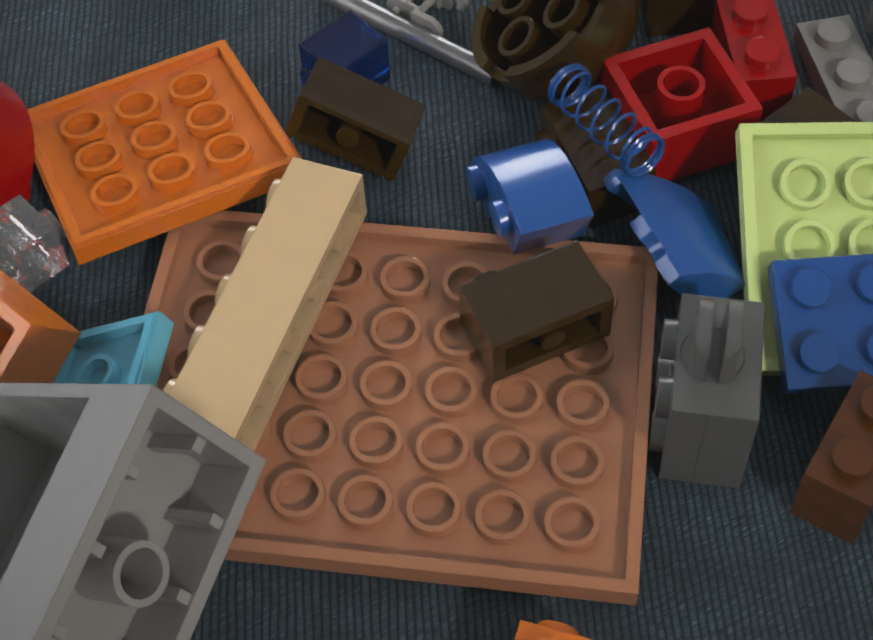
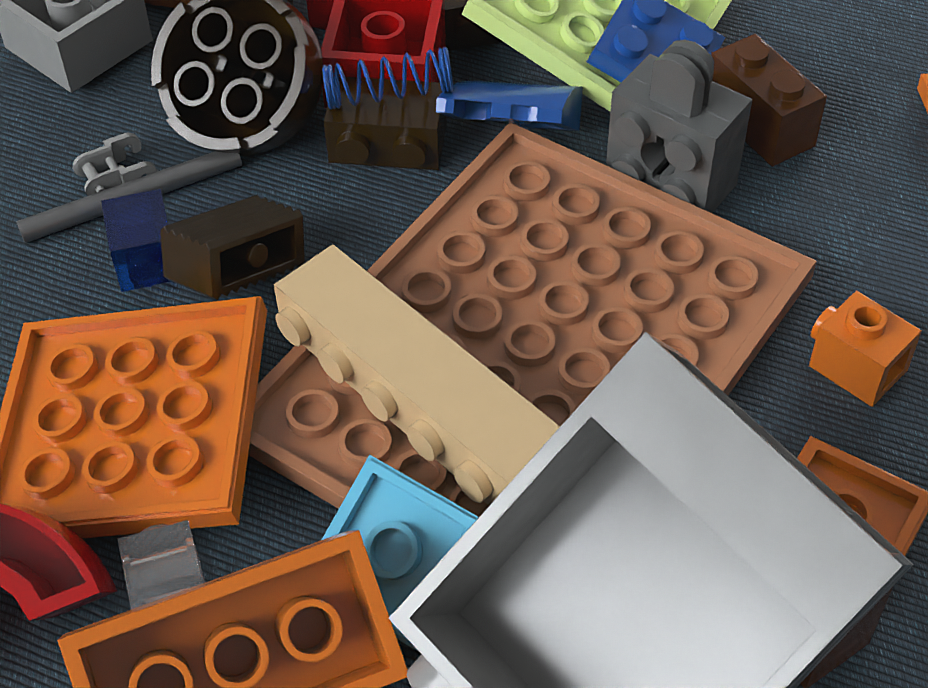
camera: 65 degrees left, 5 degrees down
dark brown brick [459,240,614,383] -> none
blue brick [465,139,594,255] -> none

